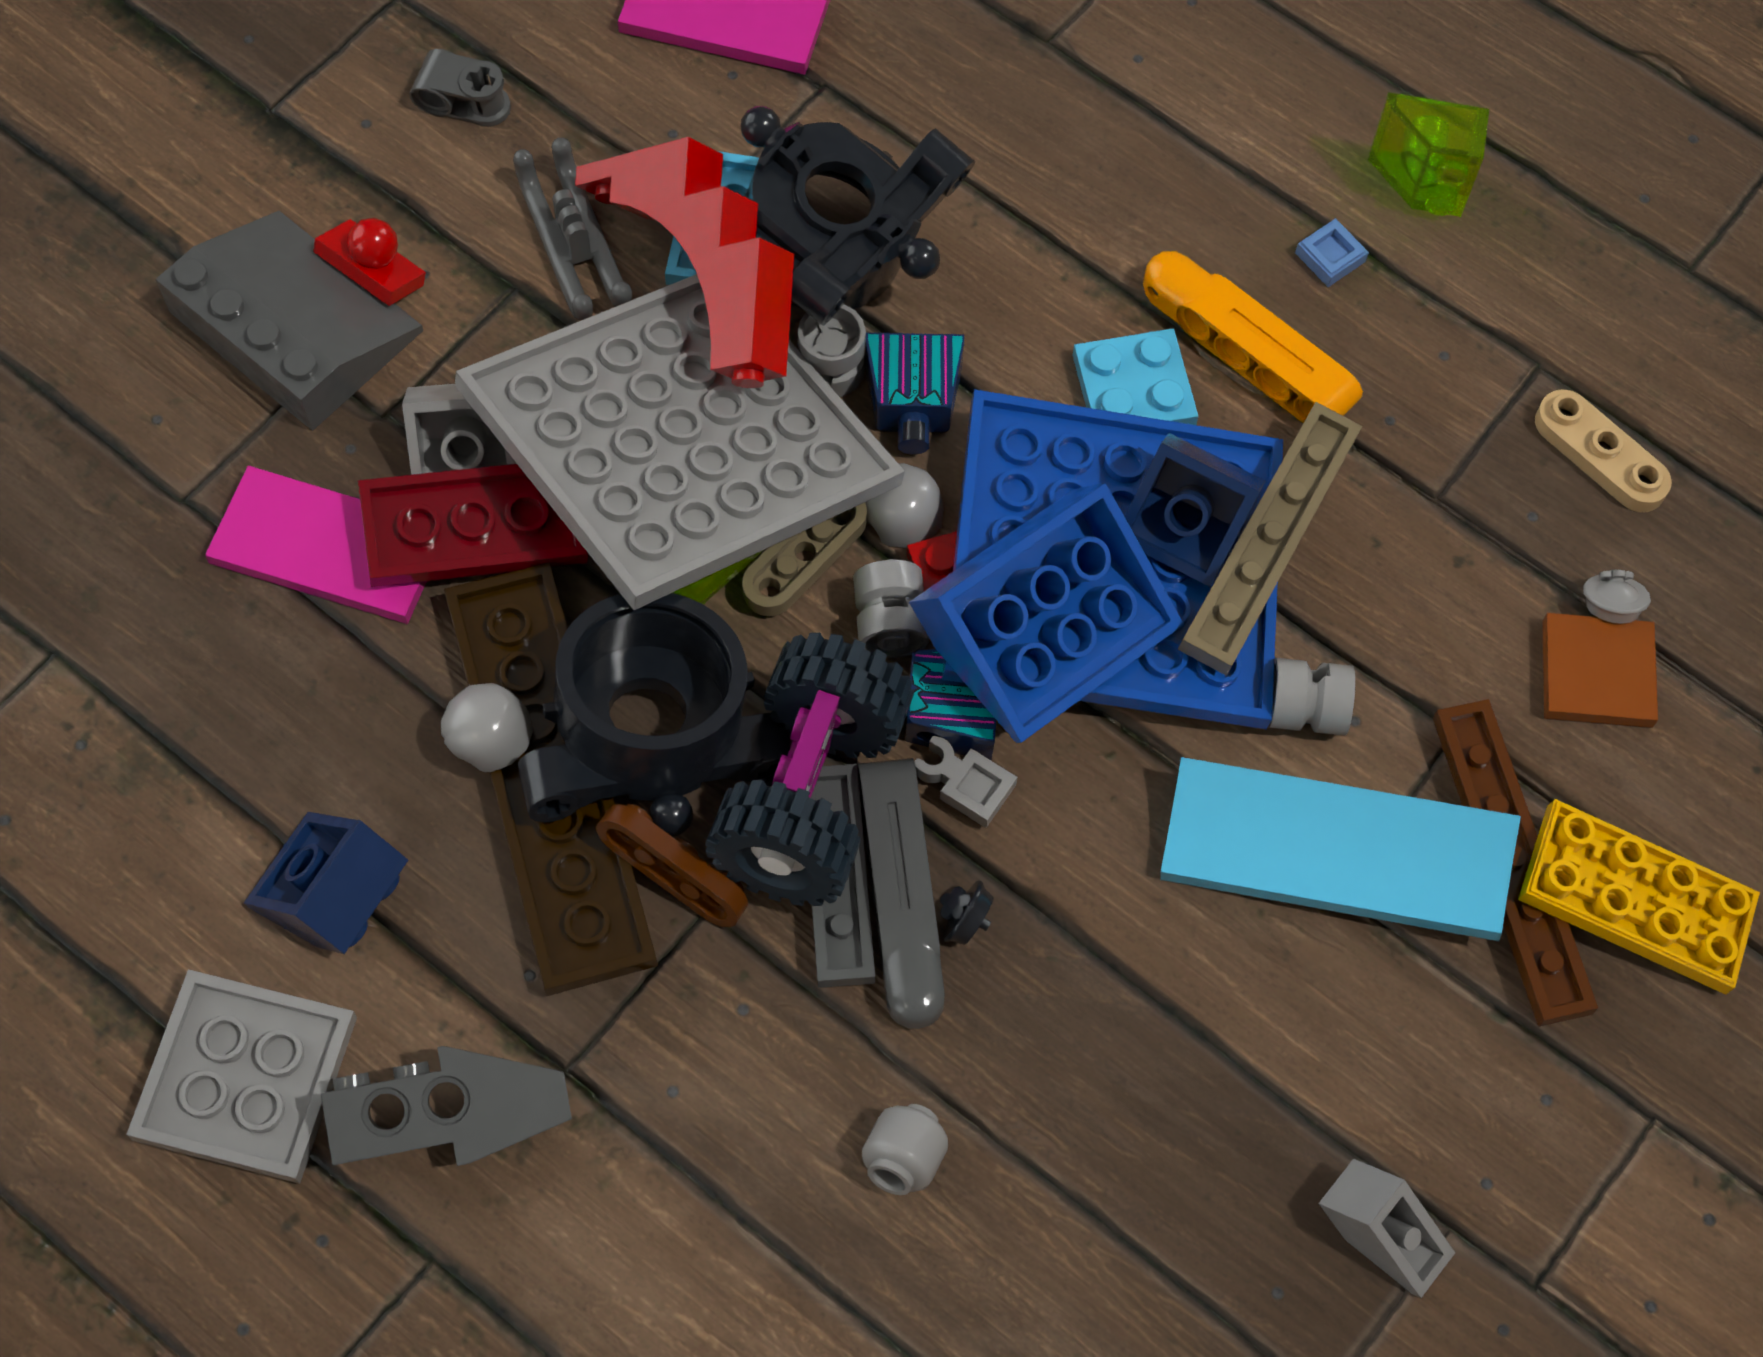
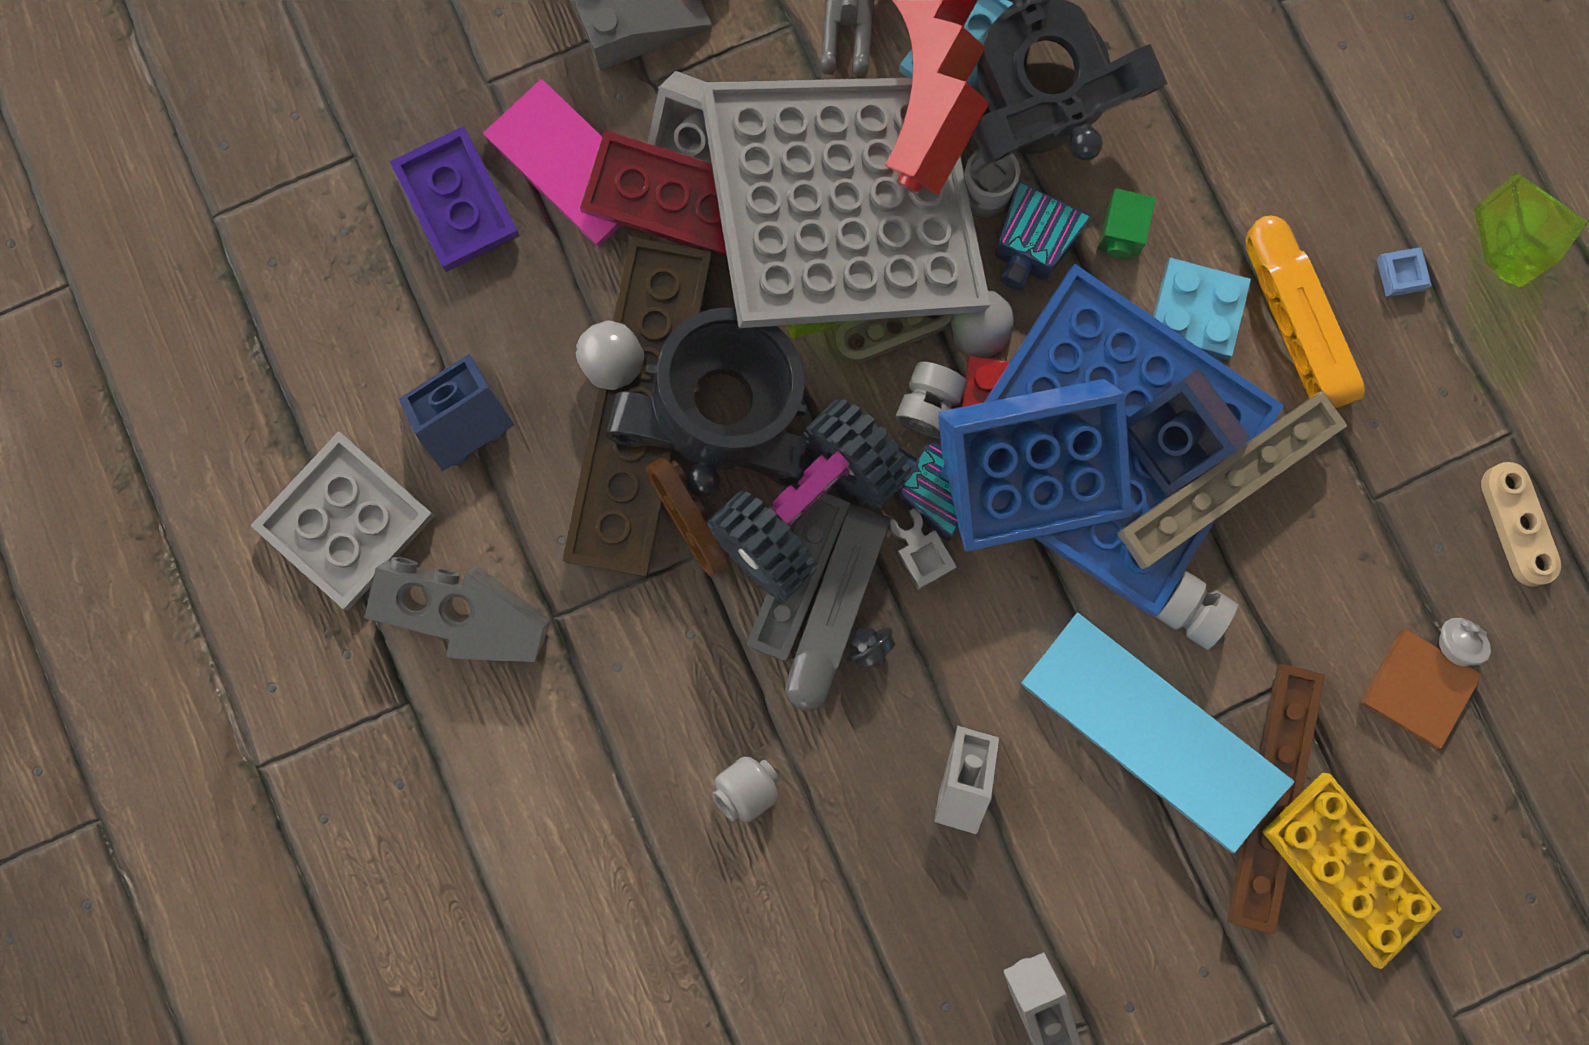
camera: 30 degrees right, 15 degrees up
none -> dark purple plate [390,126,520,272]
none -> light grey slope [934,726,999,834]
none -> green brick [1097,188,1156,259]

